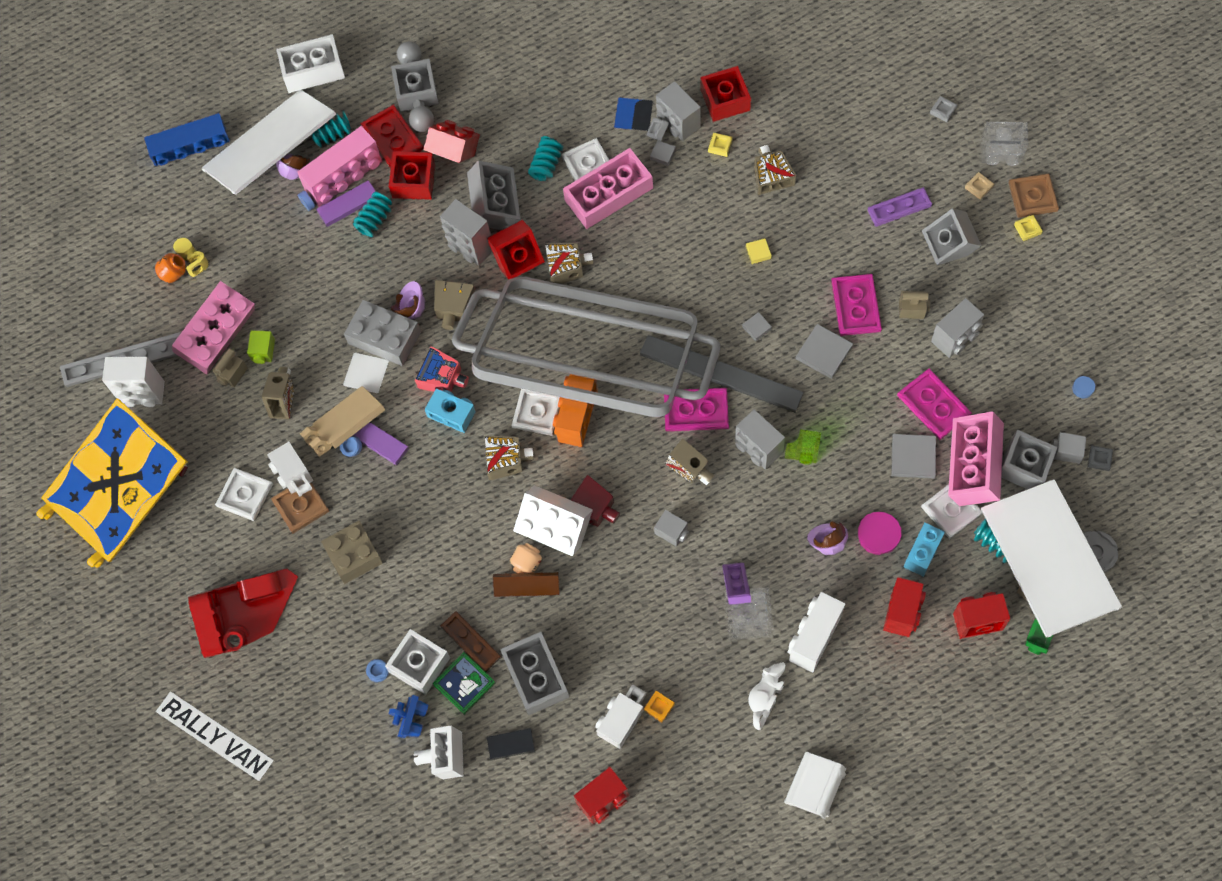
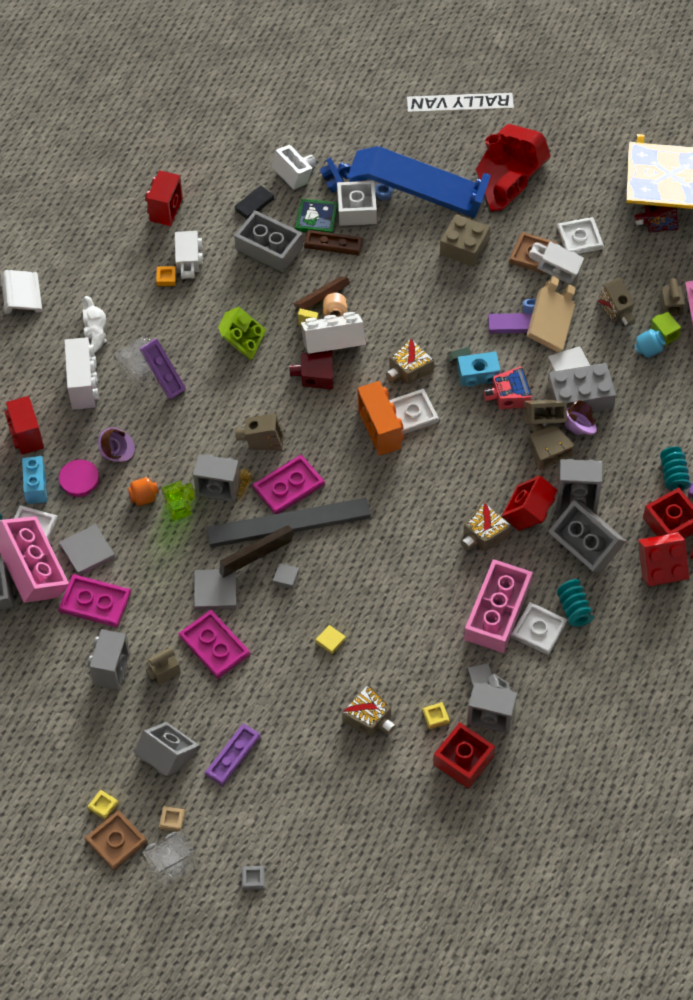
camera: 140 degrees right, 10 degrees down
light grey bar [452,276,721,417] -> none
sticker [614,98,653,131] -> none
light grey brick [654,510,689,547] -> none
none -> orange head [128,477,159,506]
none -> lime slope [218,306,266,360]
none -> dark brown tile [219,525,293,578]
none -> clear yellow hand [237,468,252,497]
none -> light yellow tile [298,309,319,326]
none -> blue panel [347,146,491,218]
none -> sand green tile [447,346,471,363]
none -> dark tan torso [523,400,567,424]
none -> medium azure head [635,329,665,358]

